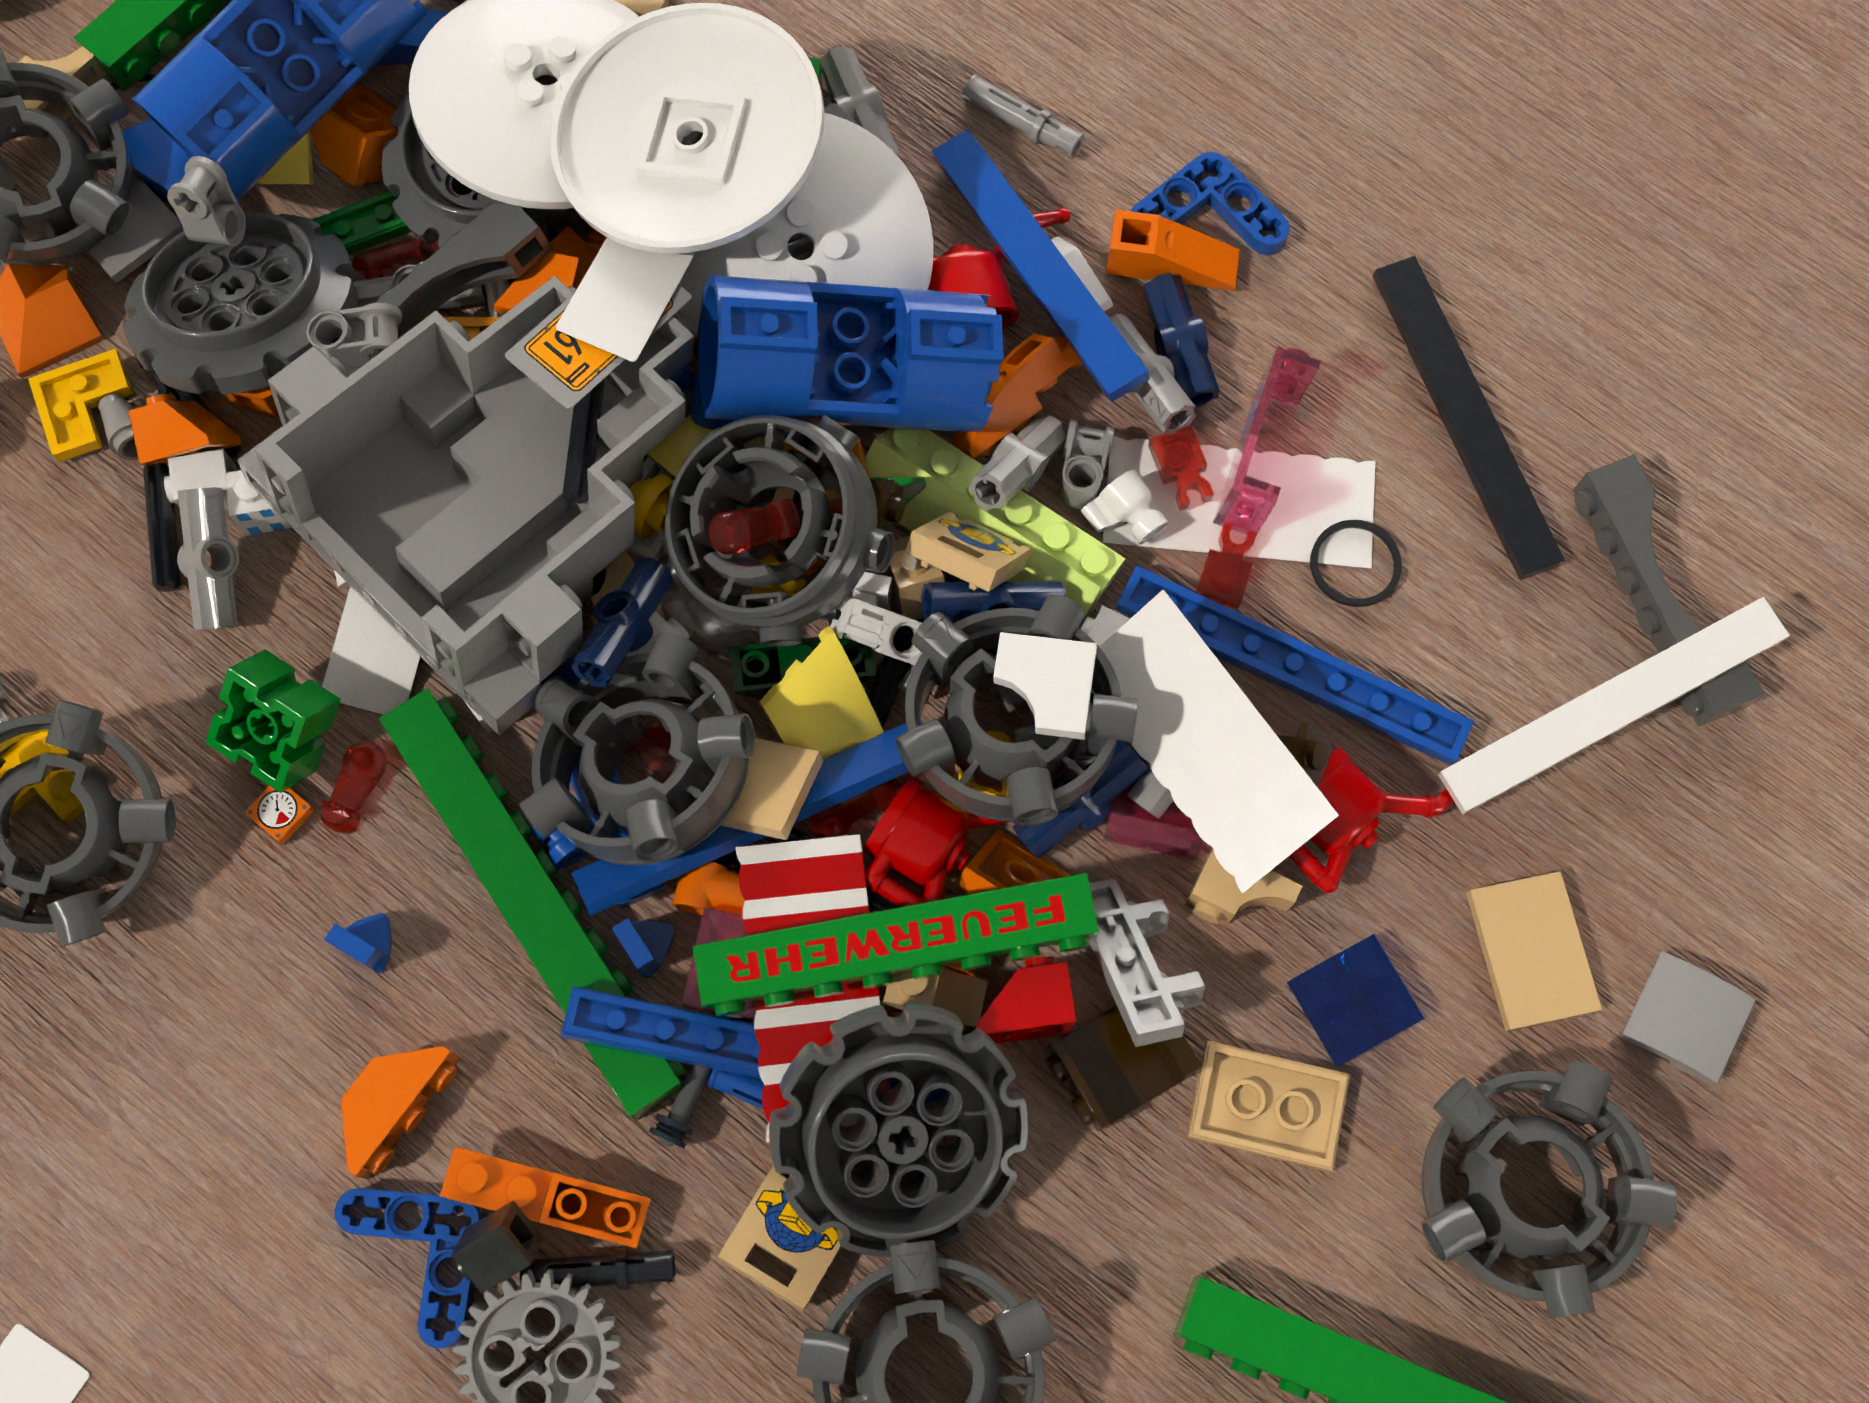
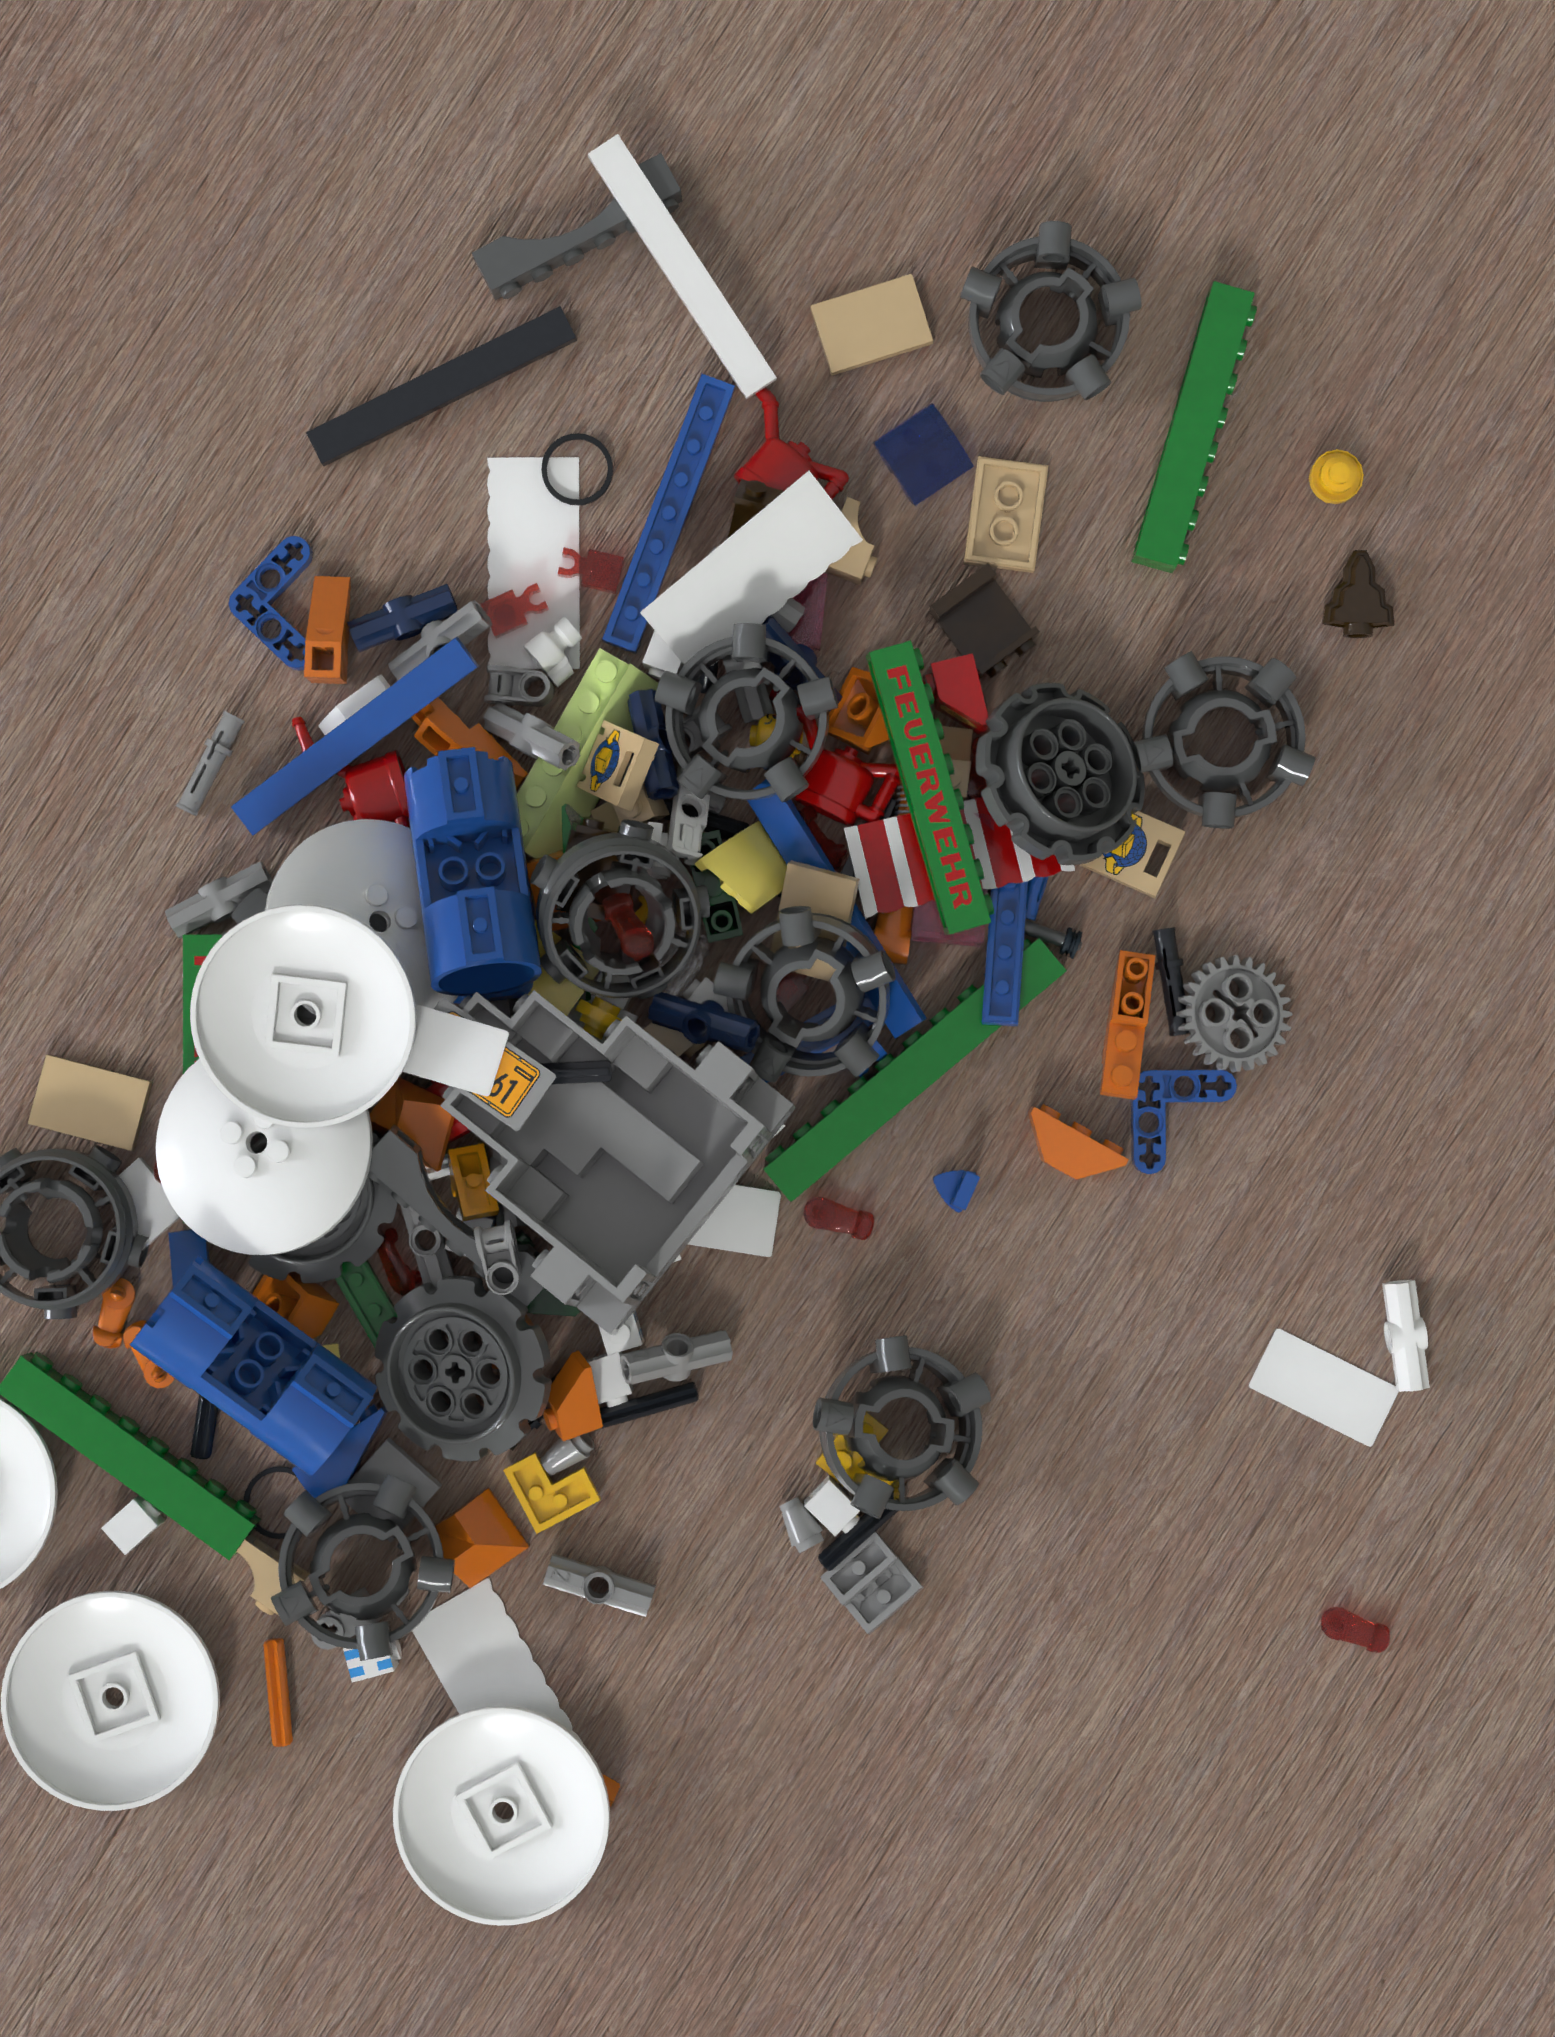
camera: 90 degrees left, 15 degrees up
light grey piece [167,156,246,246] -> none
green brick [205,649,341,793] -> none
tile [244,786,315,846] -> none
pearl dark grey brick [452,1200,543,1294] -> none
blue tile [611,918,676,978] -> none
white tile [993,632,1097,740] -> none
light grey hinge [1088,878,1205,1047] -> none
clear pink panel [1213,346,1321,538] -> none
light grey slope [1622,951,1756,1086] -> none

